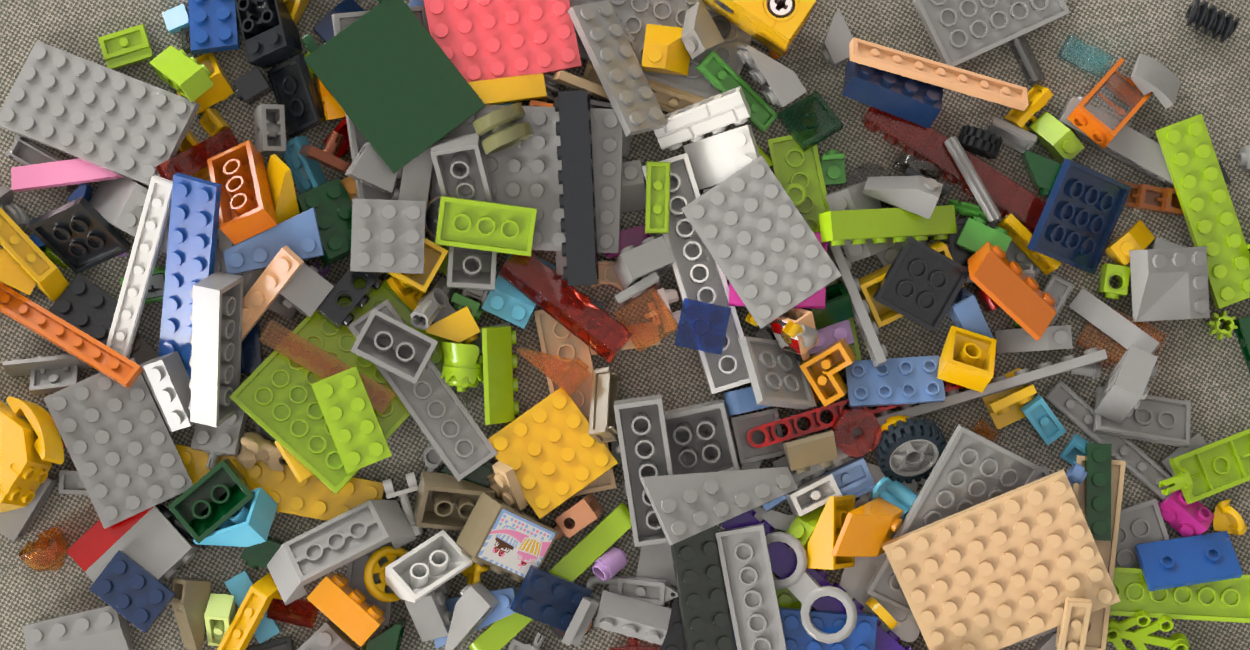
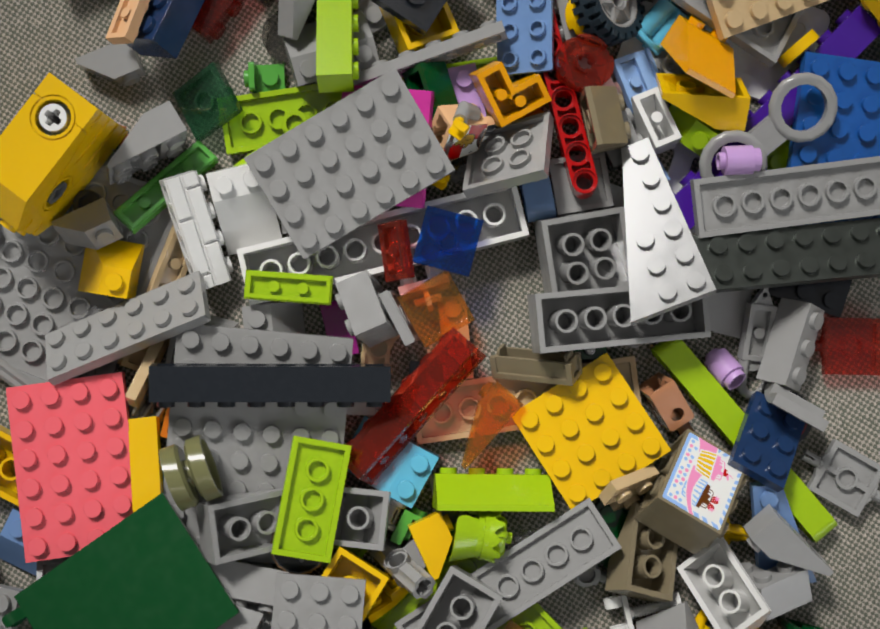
camera: 85 degrees left, 0 degrees up
none -> clear red plate [377,220,415,282]
none -> lavender brick [716,145,762,176]

